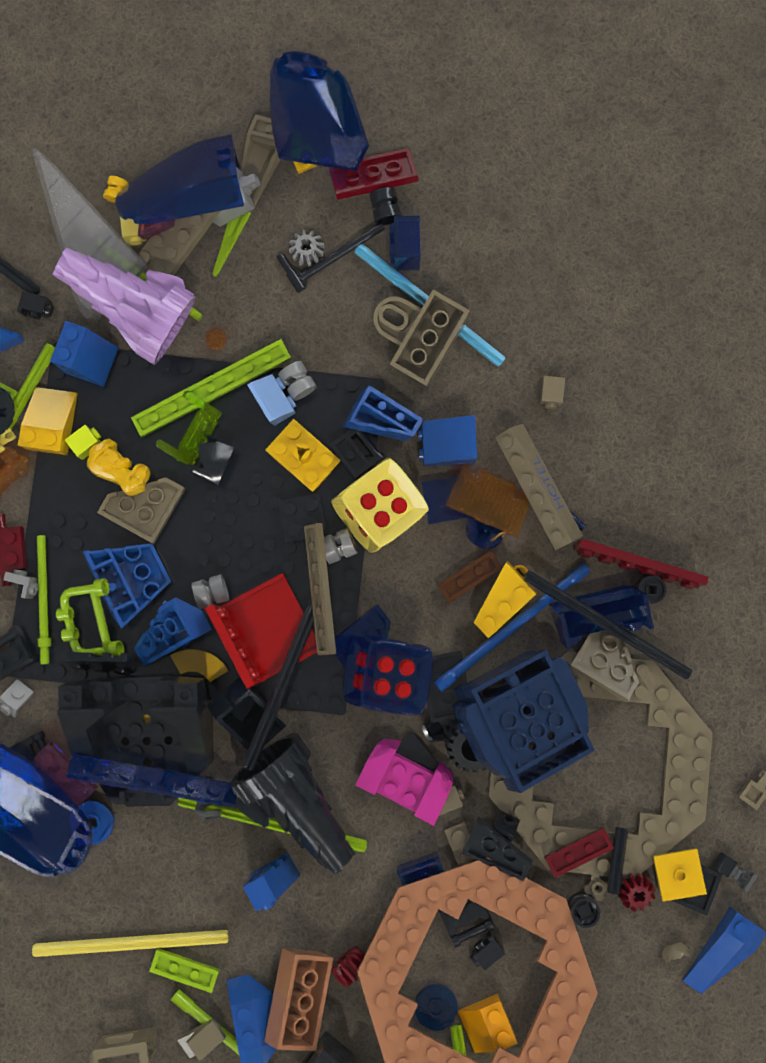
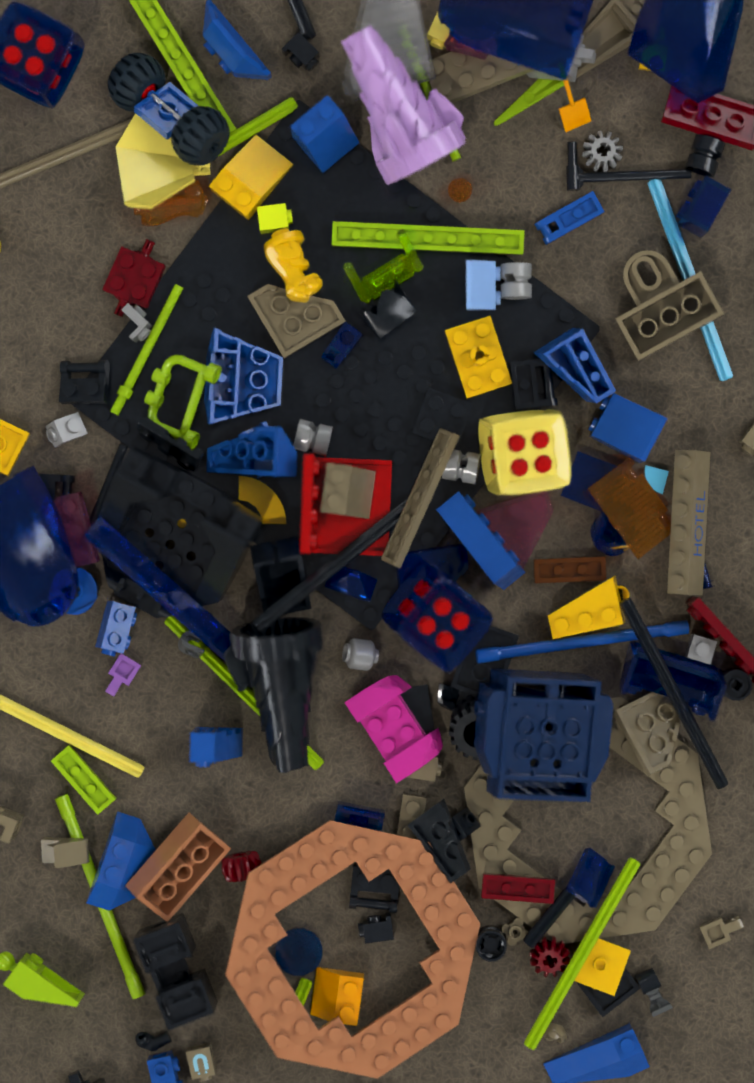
camera: 25 degrees right, 5 degrees up
none -> brick [95,600,137,657]
none -> medium lavender plate [105,653,142,696]
none -> clear blue leg [321,321,364,369]
none -> dark tan slope [321,463,376,519]
none -> clear blue slope [325,567,377,602]
none -> light grey head [342,638,379,671]
none -> blue wedge [436,491,526,590]
none -> clear pink plate [478,490,554,569]
none -> lime axle [524,857,640,1050]
none -> blue plate [534,191,605,245]
none -> light orange piece [558,61,592,132]
none -> clear blue plate [566,848,615,908]
none -> medium azure tile [644,465,669,494]
none -> light grey brick [684,634,717,664]

